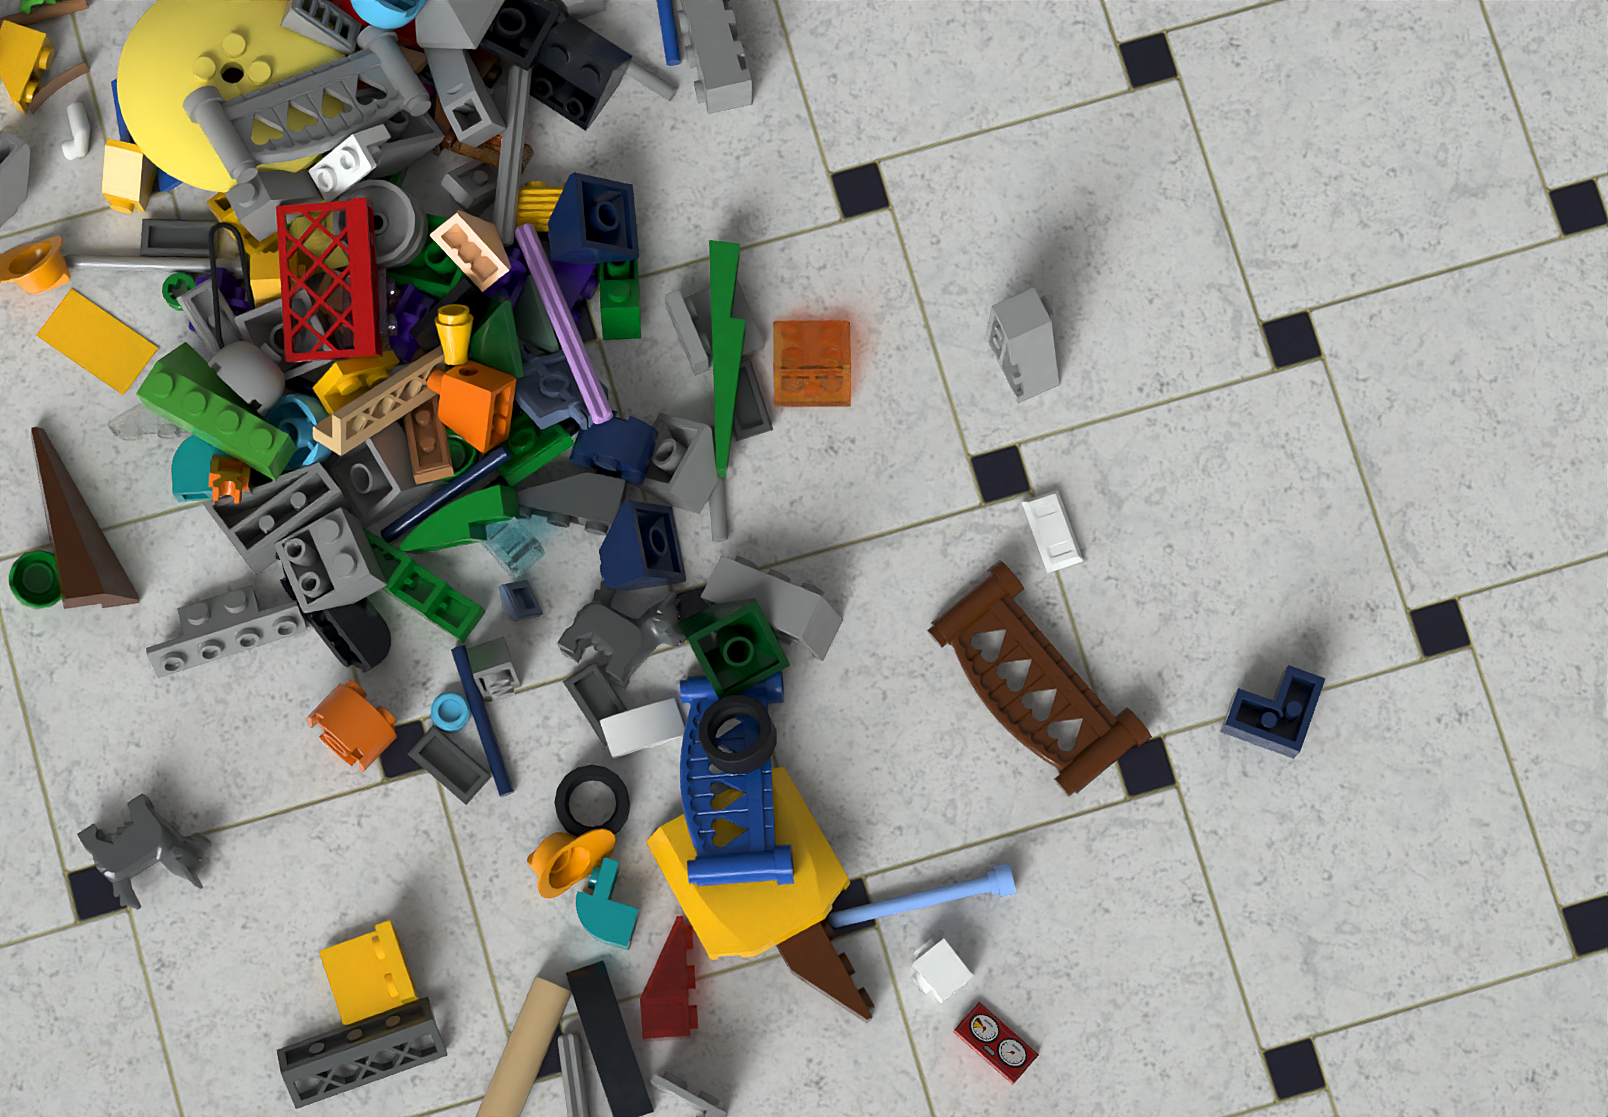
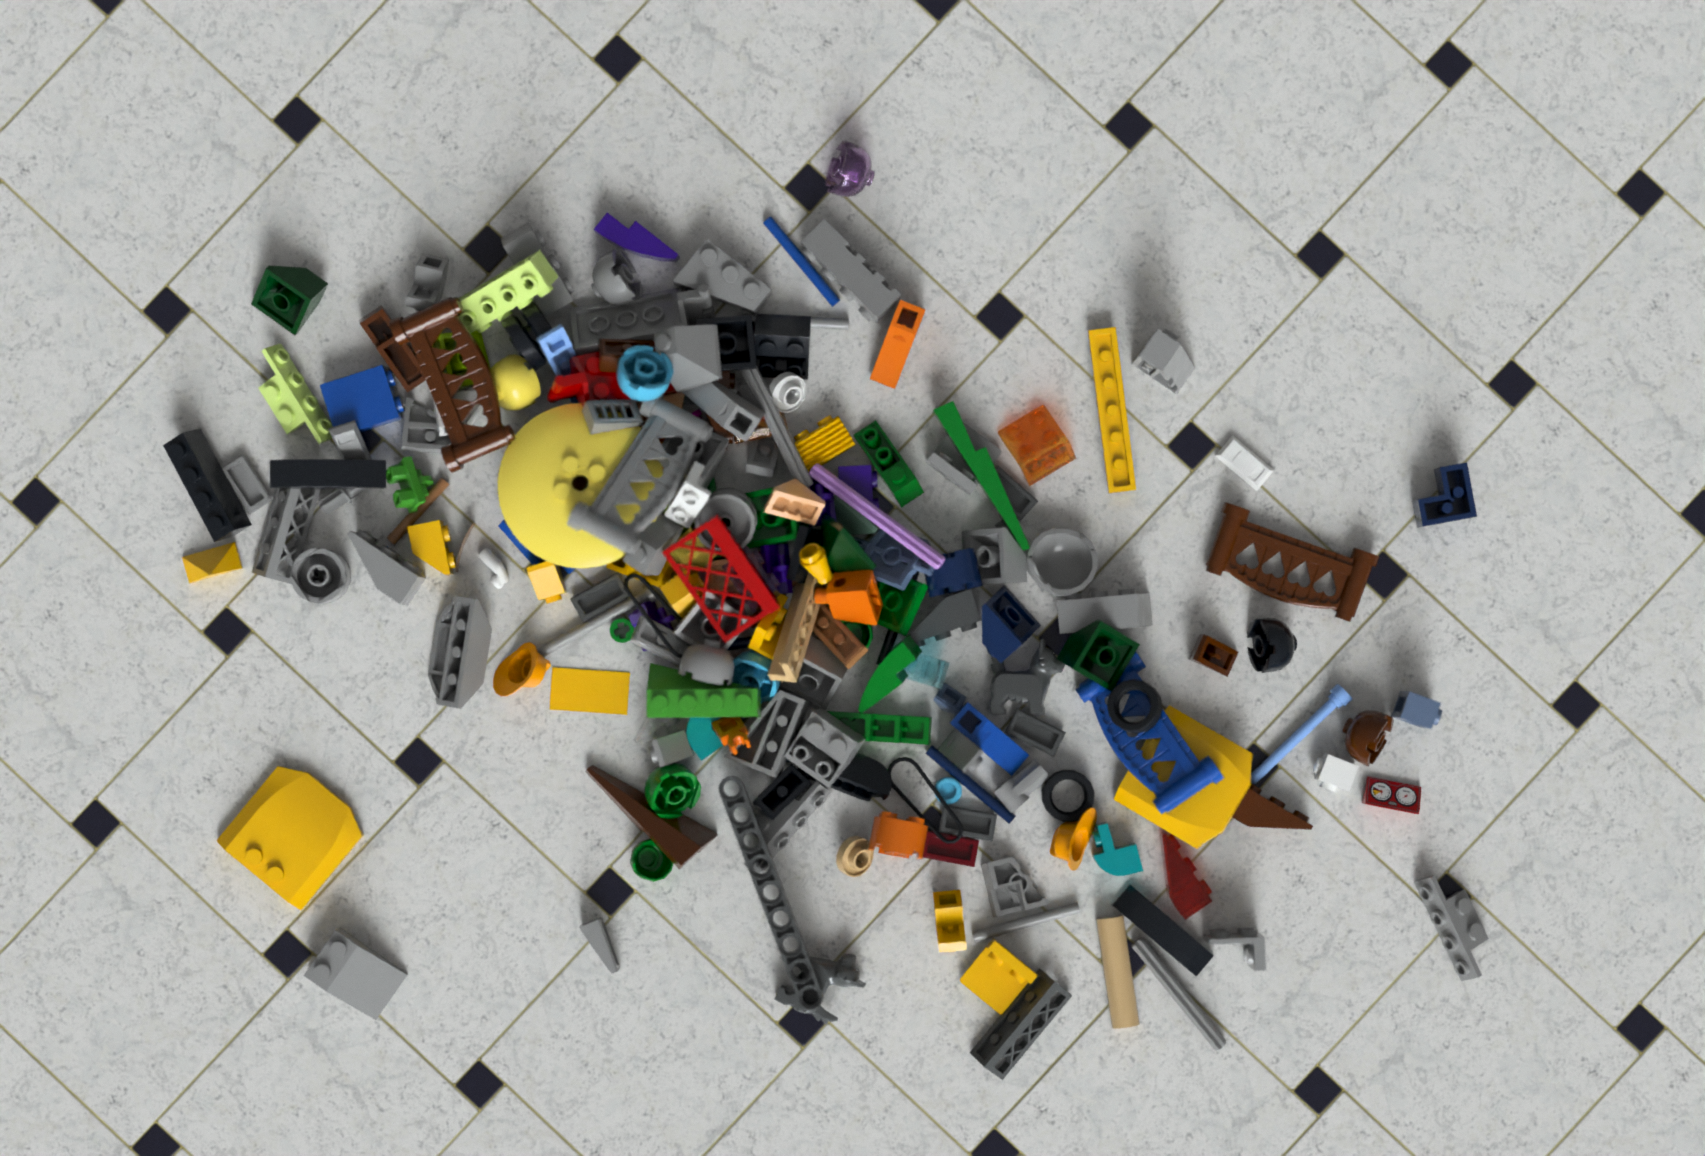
camera: 30 degrees left, 10 degrees up
dark blue bar [380,445,512,543] -> none
dark blue slope [548,172,639,265] -> none
white slope [600,698,685,759] -> none
none -> green cylinder [644,763,701,819]
none -> light grey slope [649,729,694,767]
none -> dark grey beam [718,776,824,1010]
none -> black slope [752,763,811,821]
none -> white plate [768,372,807,413]
none -> tan plate [836,836,874,877]
none -> orange slope [870,300,925,389]
none -> black piece [888,757,963,844]
none -> dark red tile [923,830,979,867]
none -> yellow brick [933,890,967,952]
none -> blue slope [949,702,1029,776]
none -> light grey bar [972,902,1080,942]
none -> light grey slope [981,857,1048,917]
none -> light grey piece [993,759,1050,813]
none -> light grey cylinder [1028,527,1098,596]
none -> yellow plate [1088,327,1136,494]
none -> reddish brown slope [1189,634,1239,677]
none -> black cylinder [1247,618,1297,673]
none -> reddish brown cylinder [1342,710,1394,766]
none -> sand blue brick [1391,691,1442,729]

